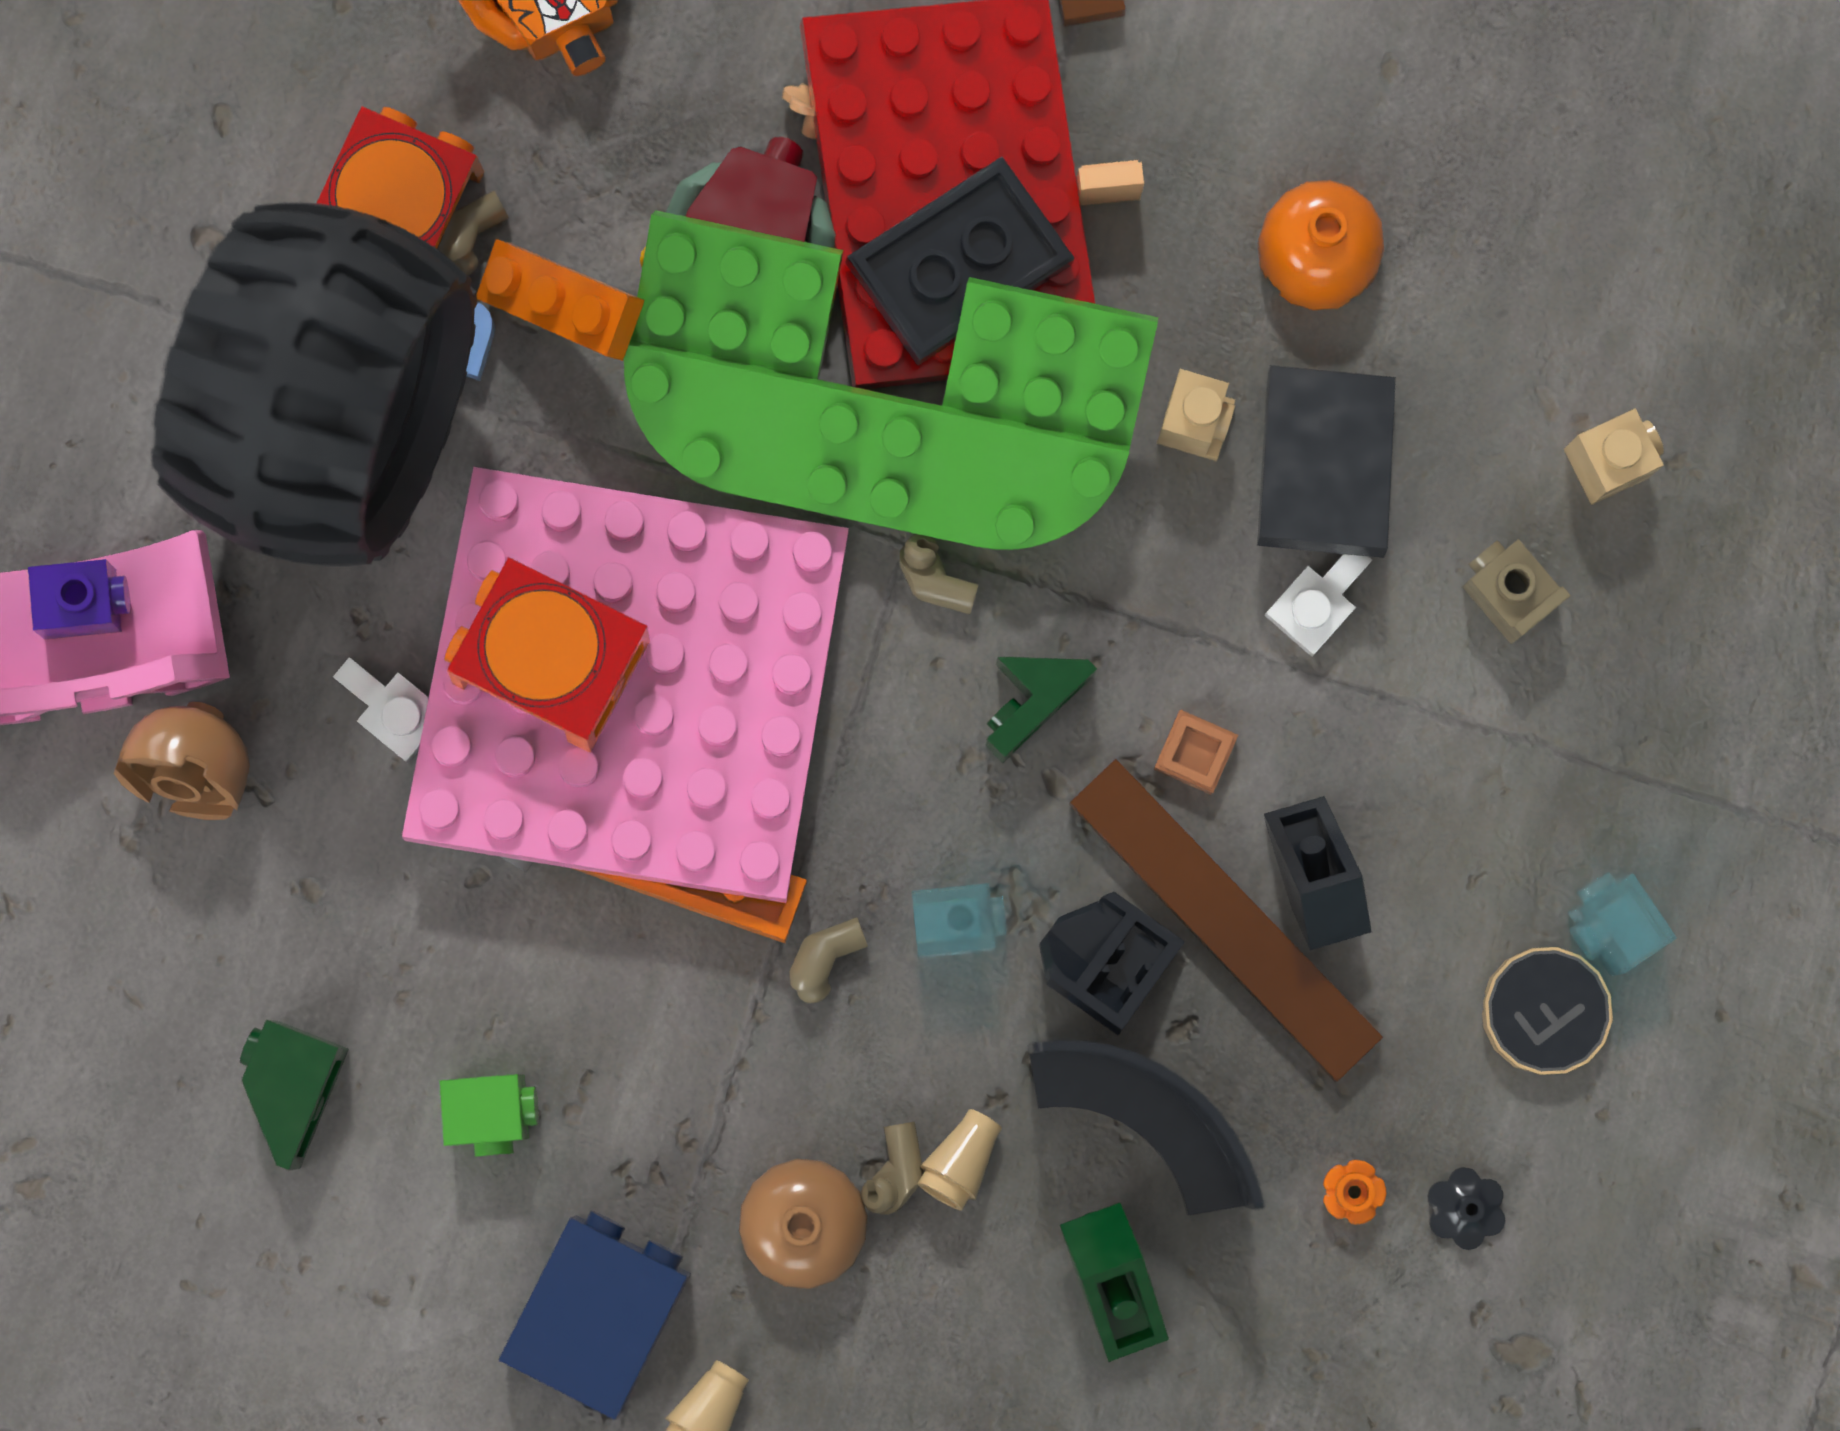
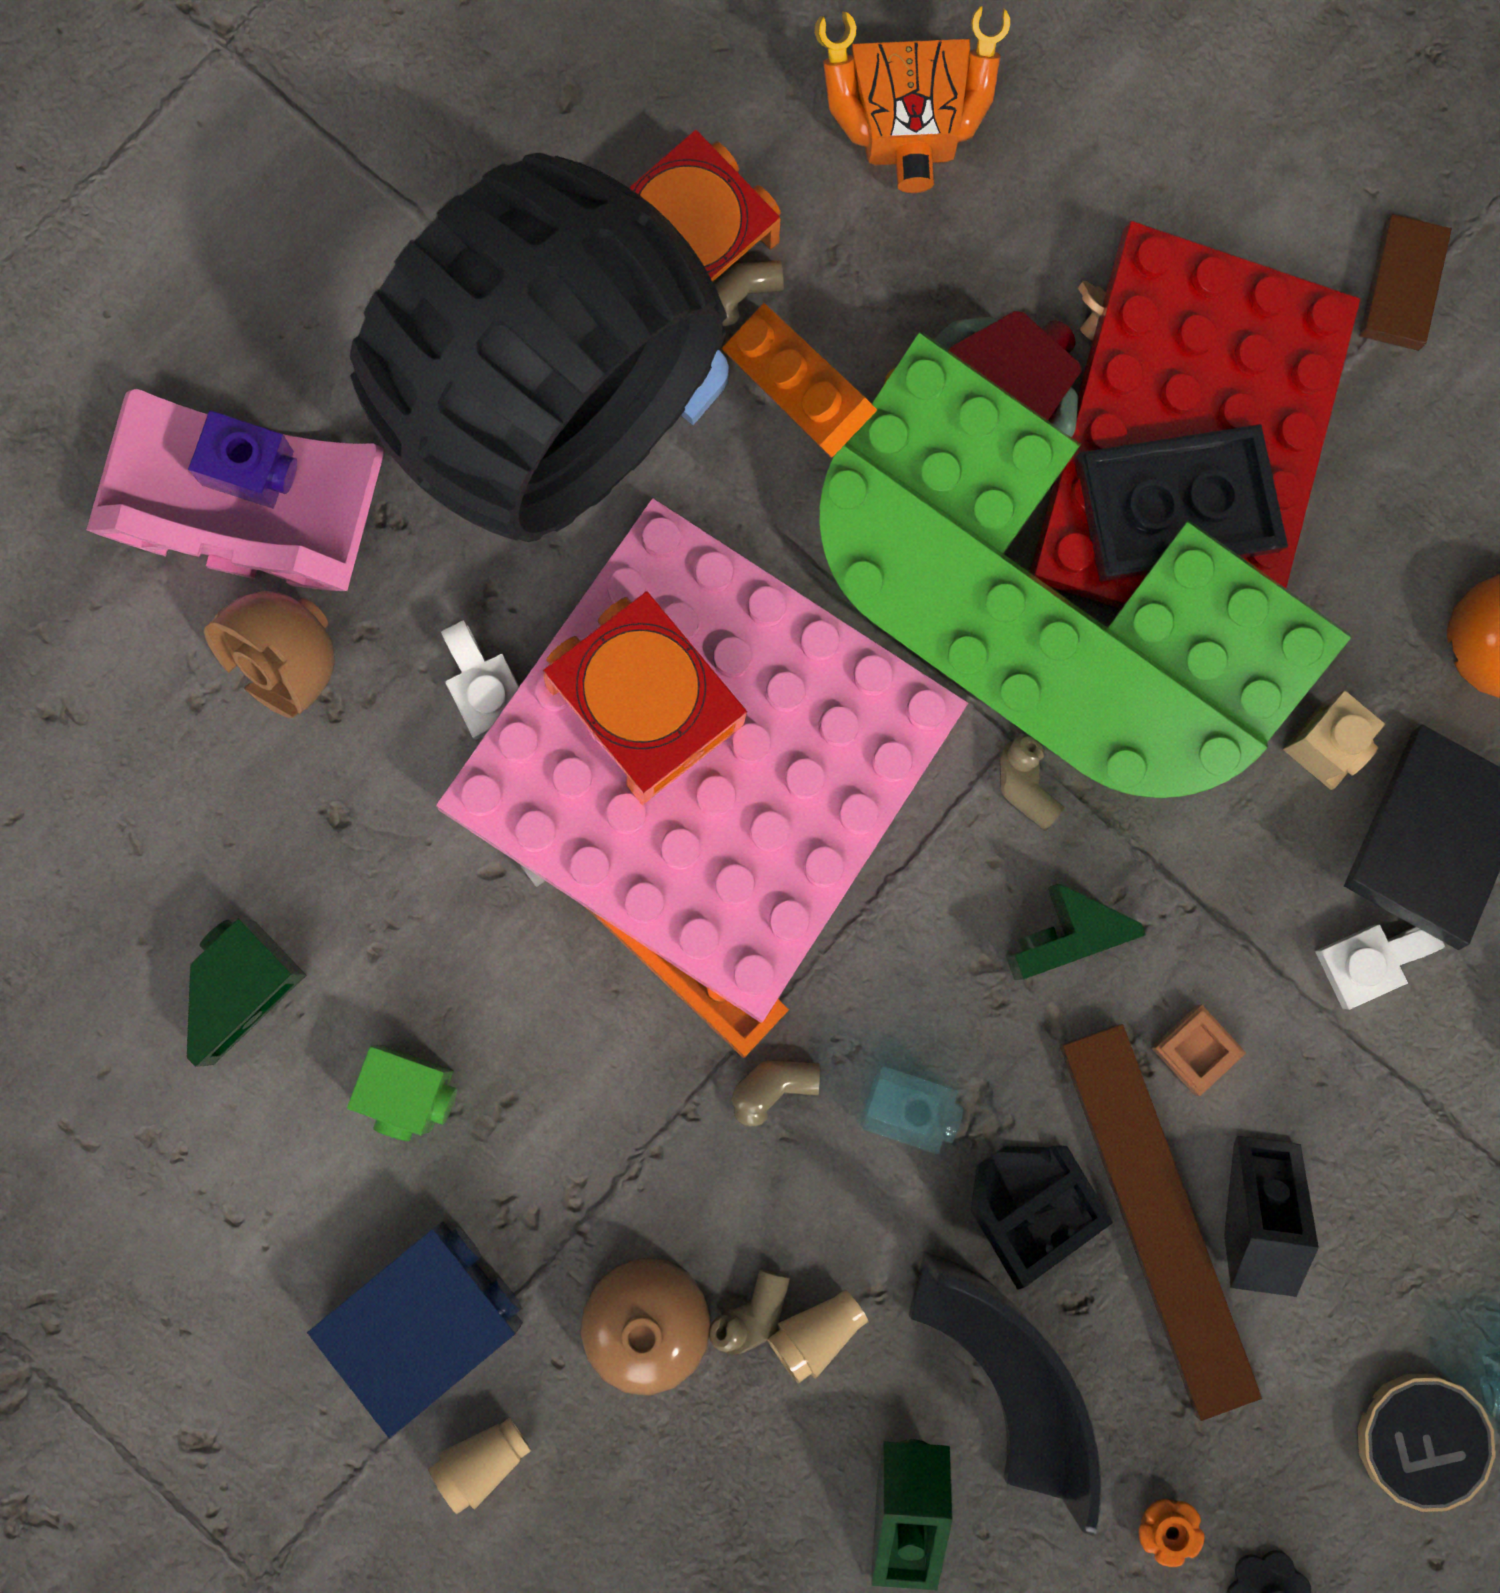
camera: 25 degrees right, 0 degrees up
light nougat tile [1077,160,1144,206] -> none

